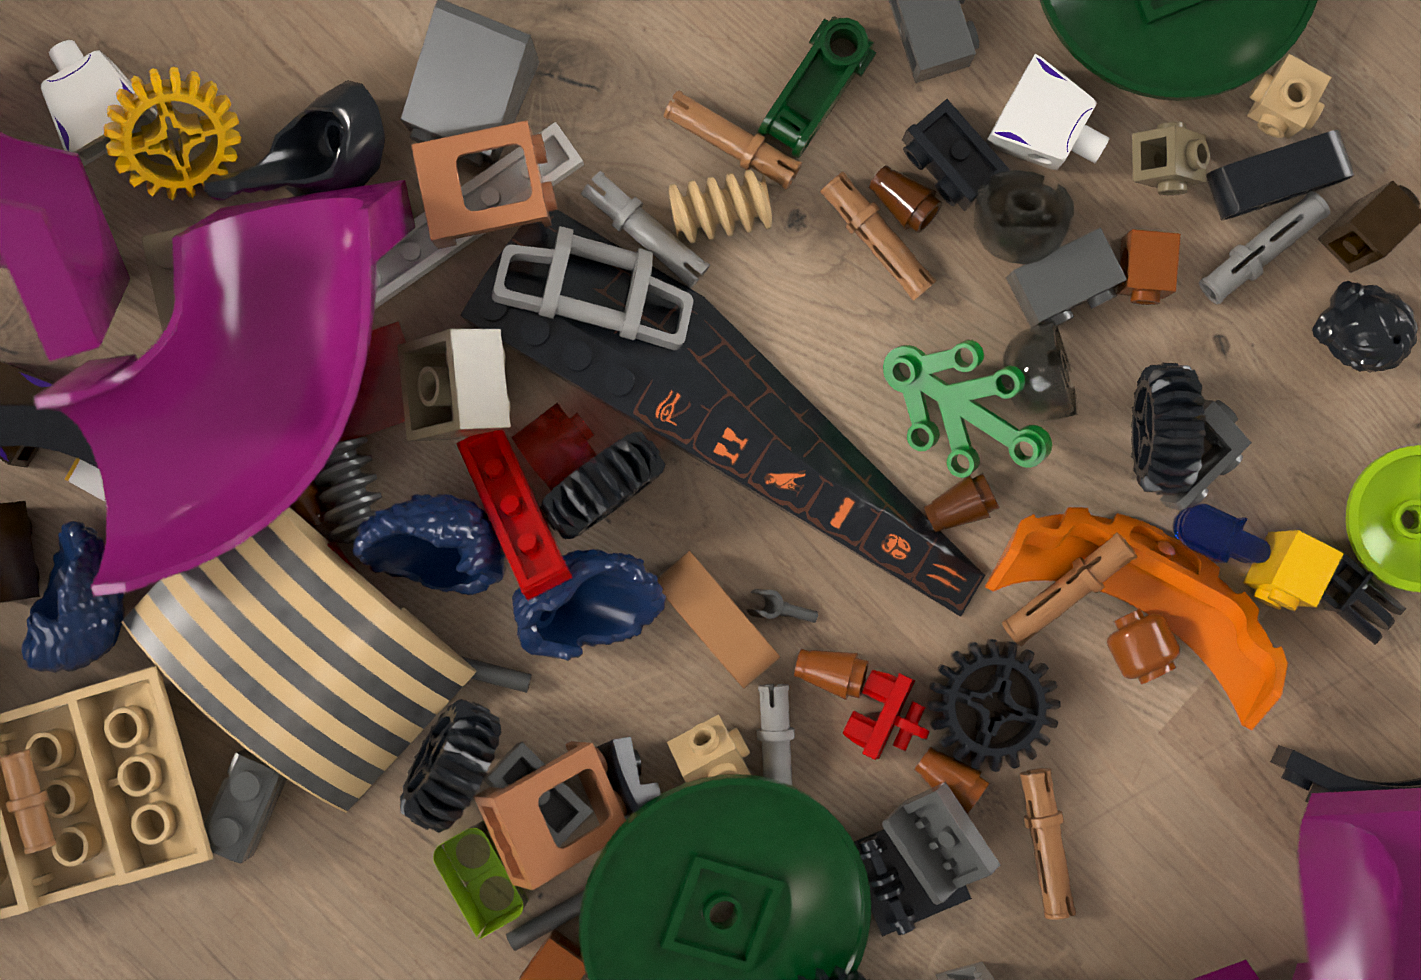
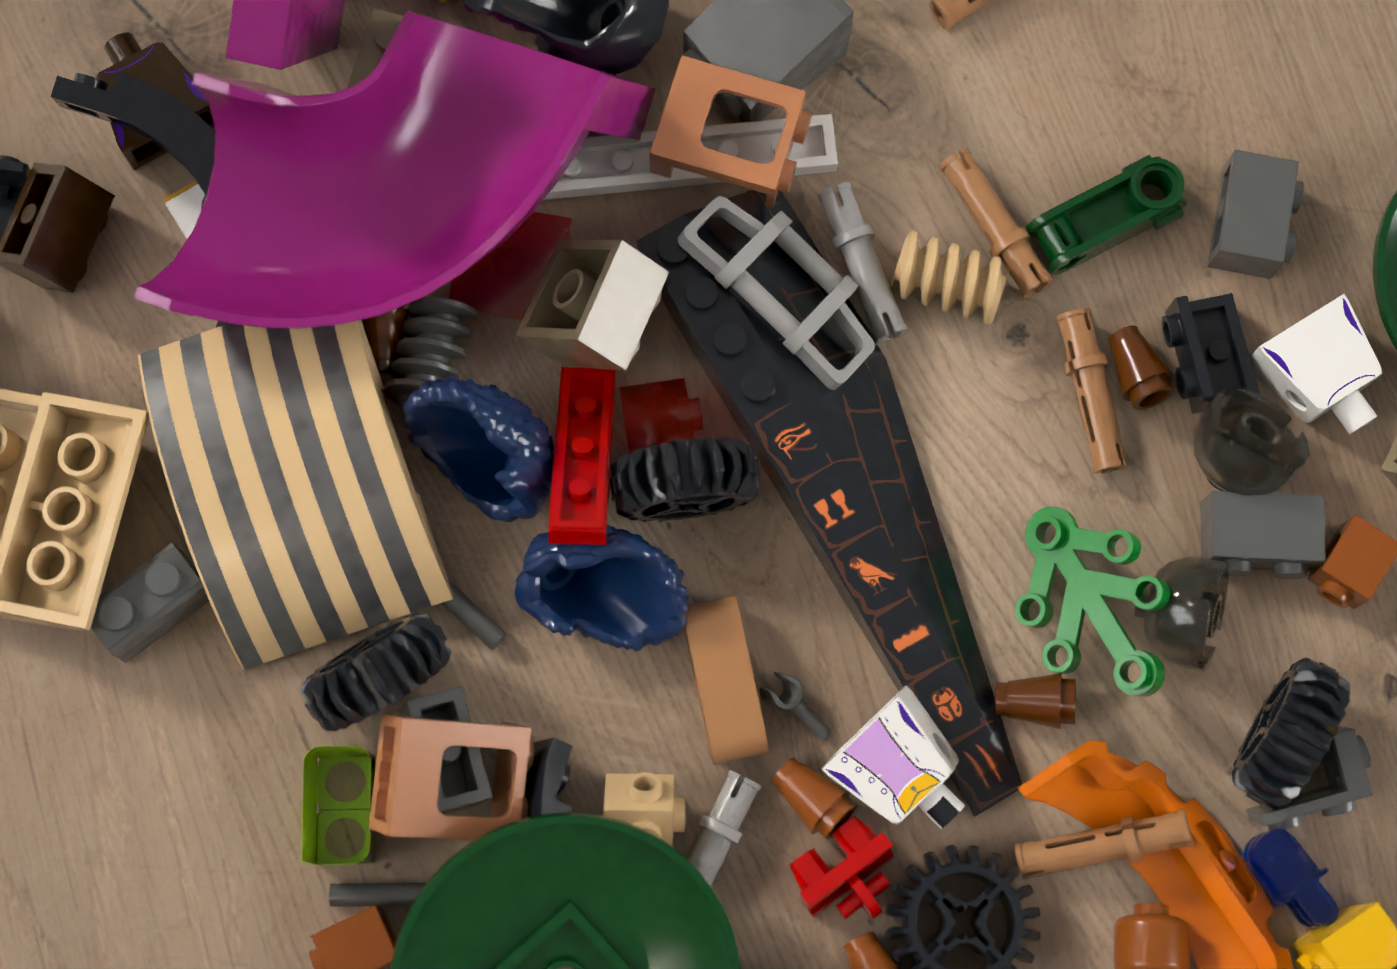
camera: 25 degrees right, 10 degrees down
dark blue hair [21,521,125,673] -> none
none -> torso [822,685,965,829]

